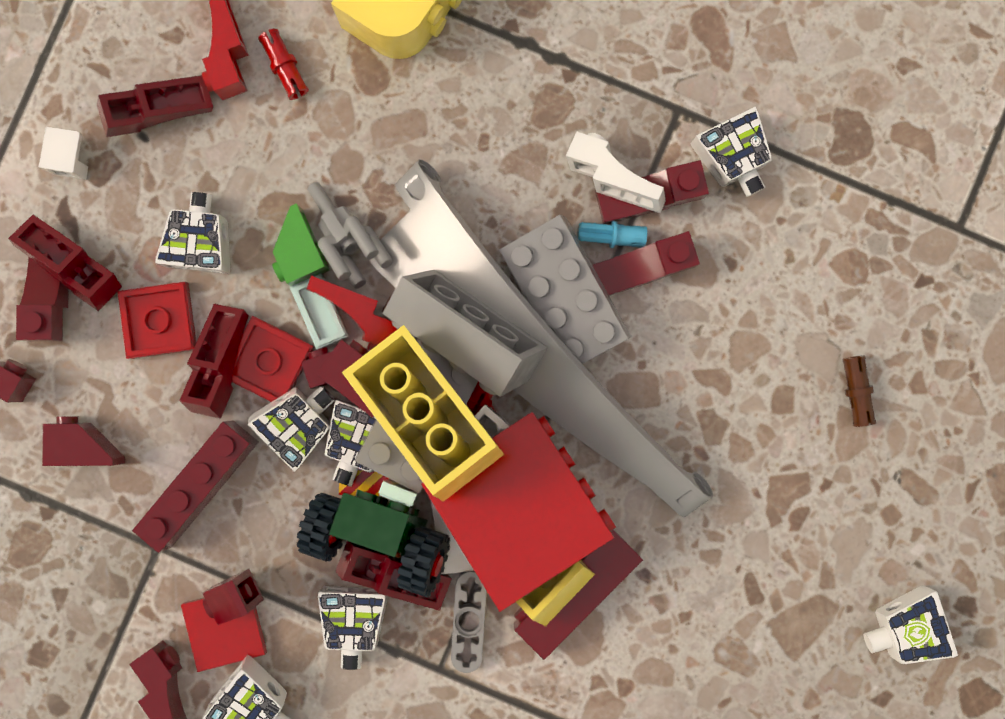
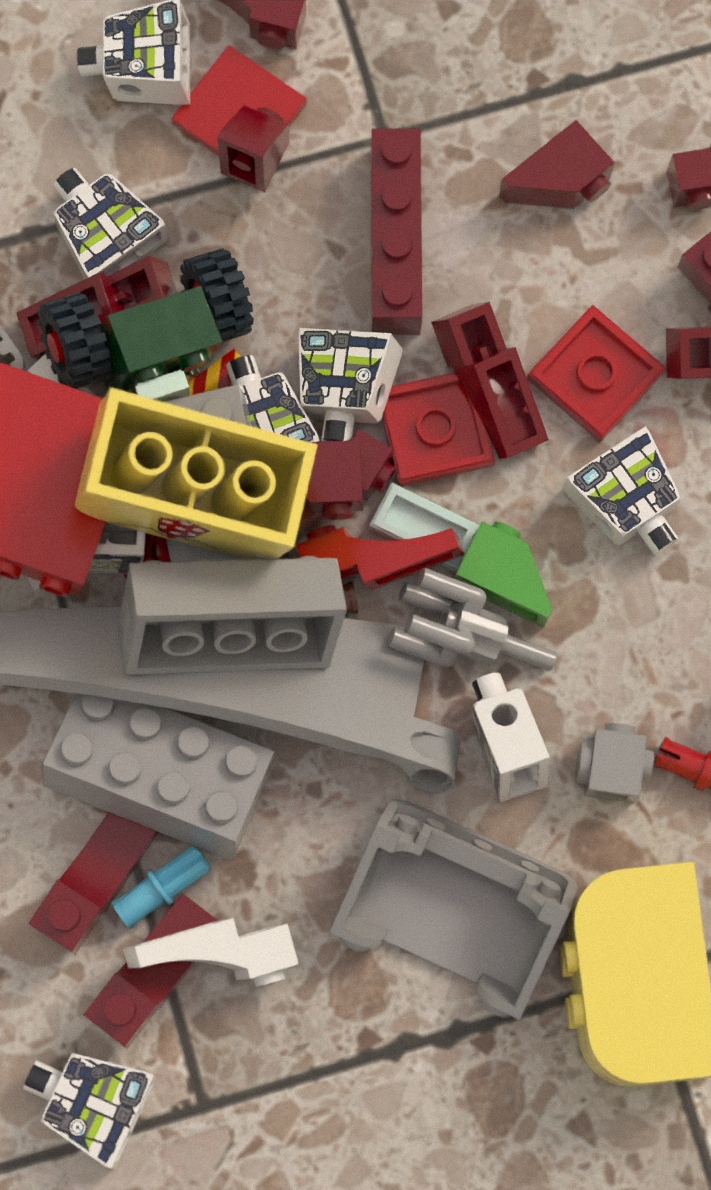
camera: 140 degrees right, 10 degrees down
none -> light grey windscreen [329,800,577,1020]
none -> white torso [472,673,550,803]
none -> light grey brick [575,723,654,803]

